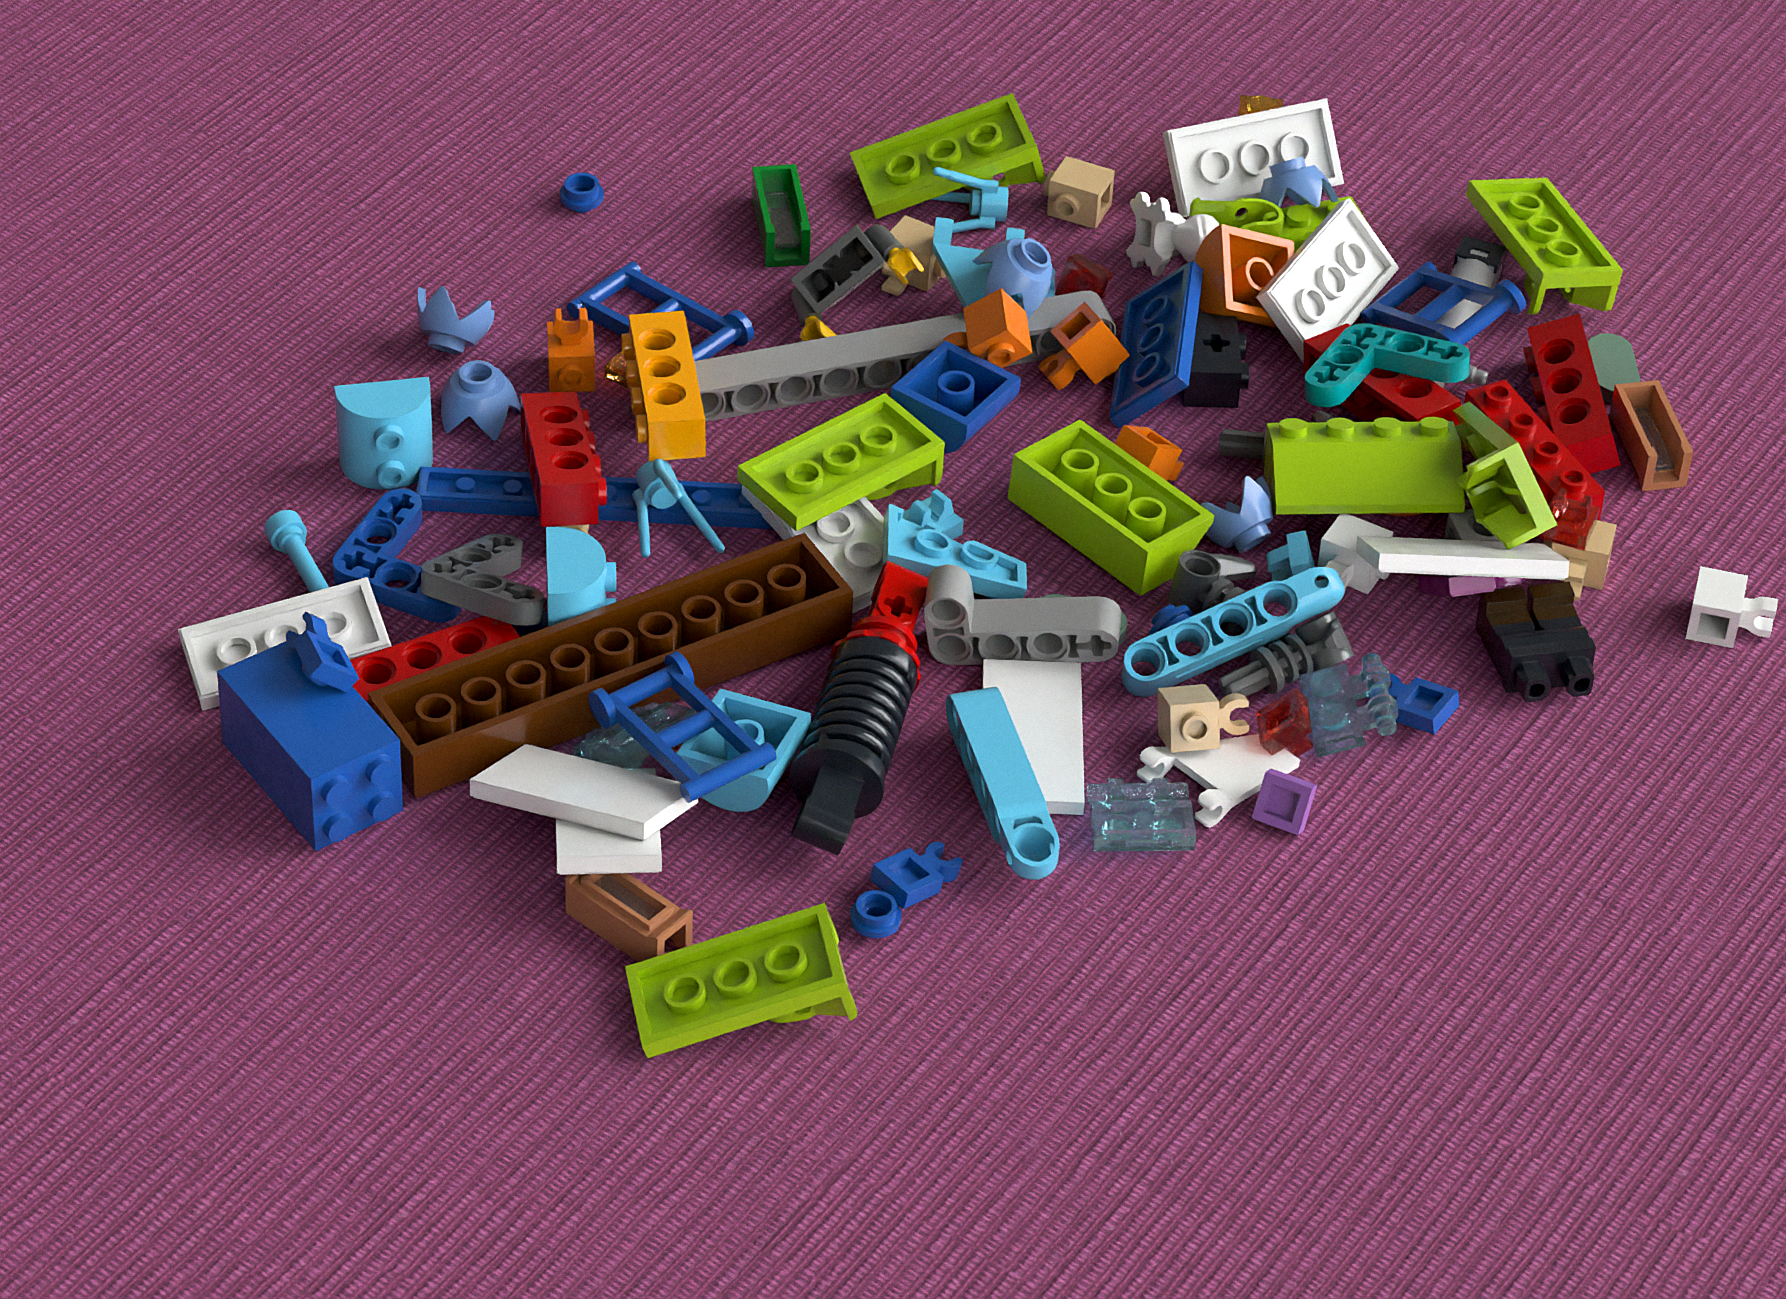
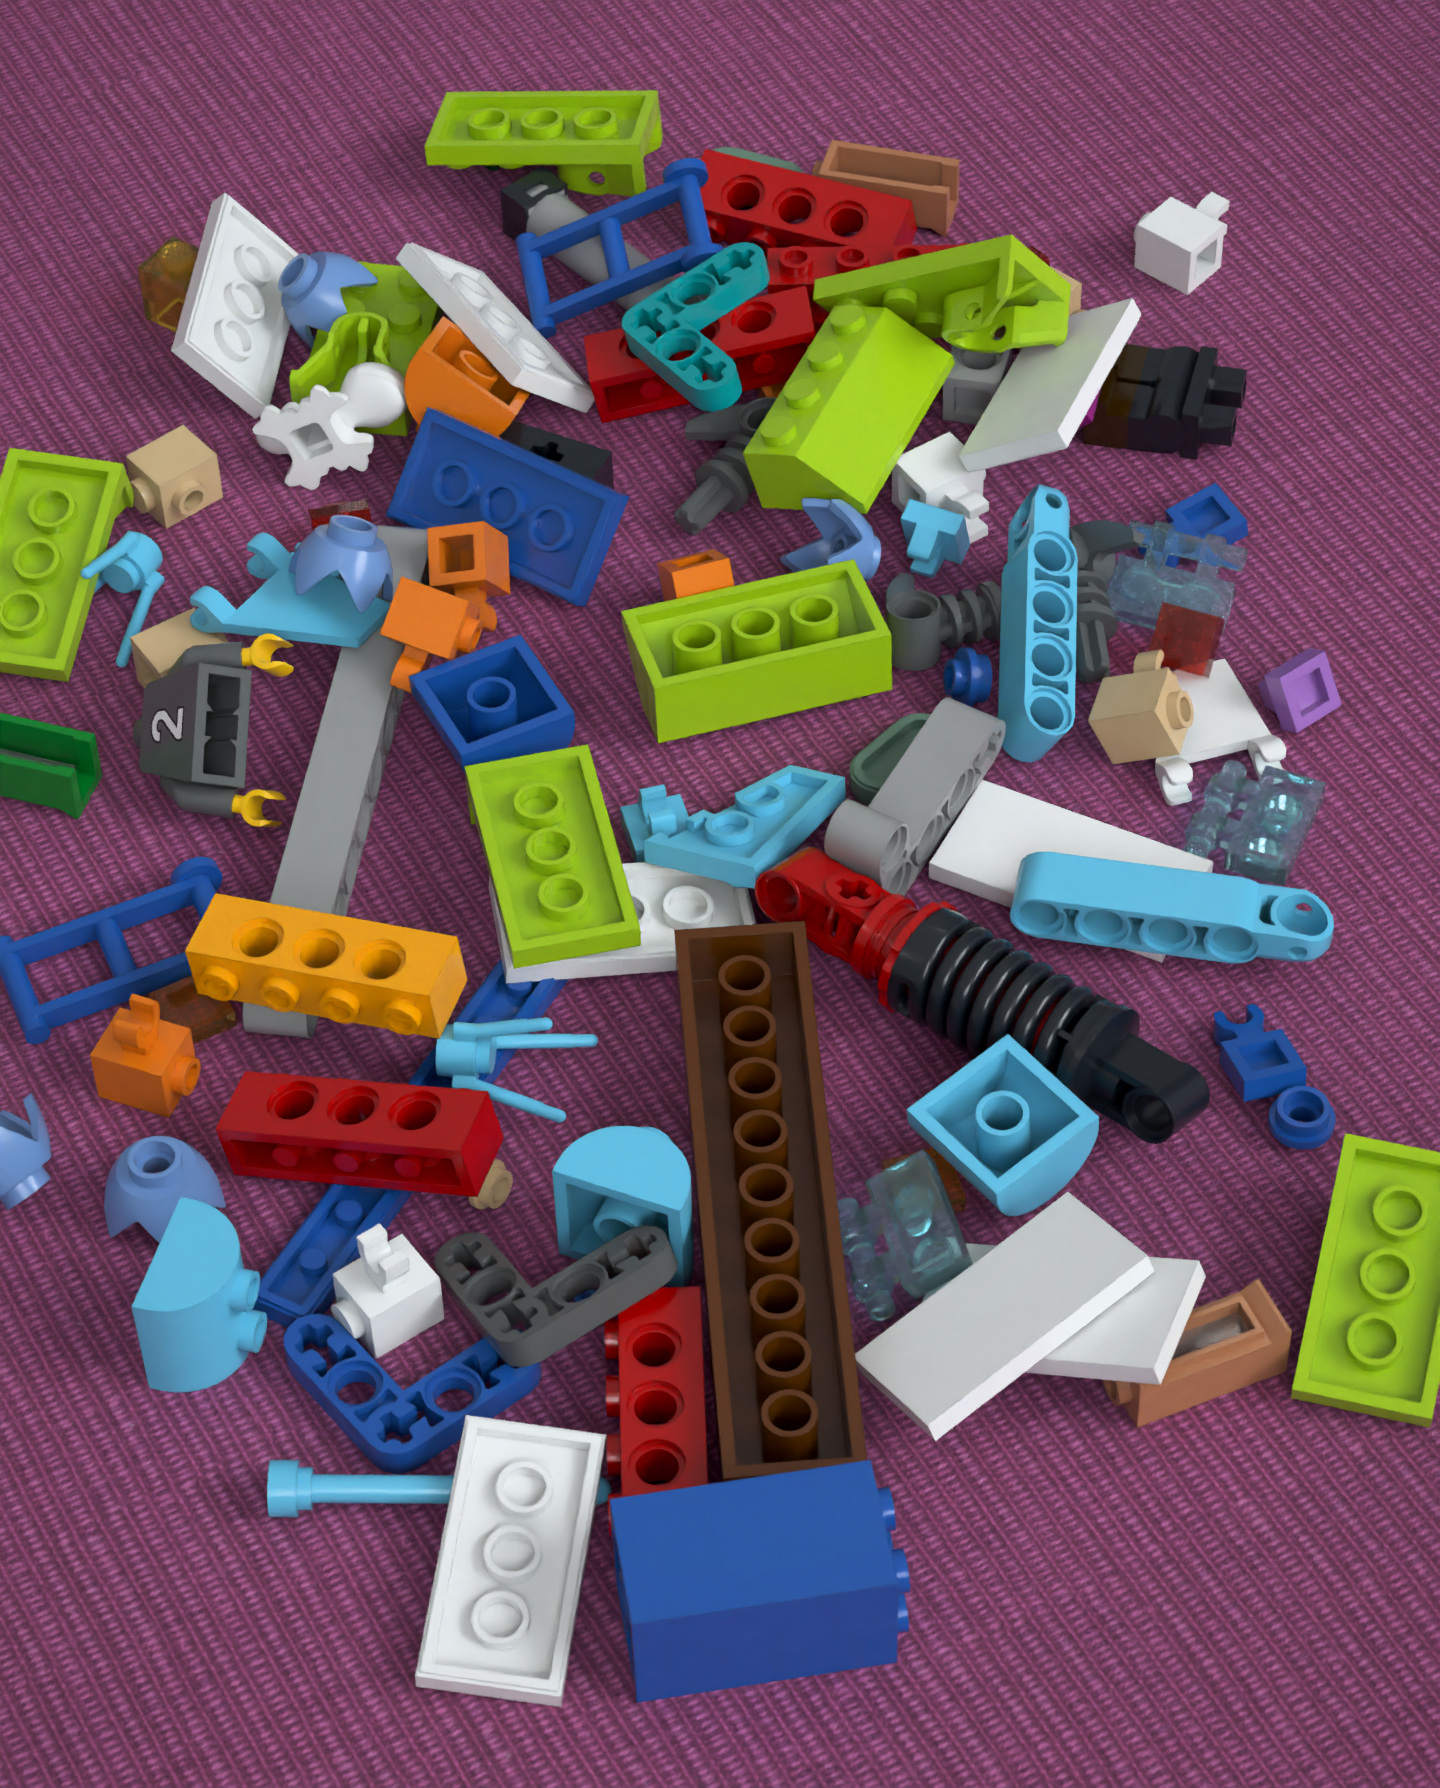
camera: 60 degrees left, 5 degrees up
blue plate [286,612,359,692] -> none
blue piece [588,651,777,803] -> none
none -> white brick [331,1223,445,1359]

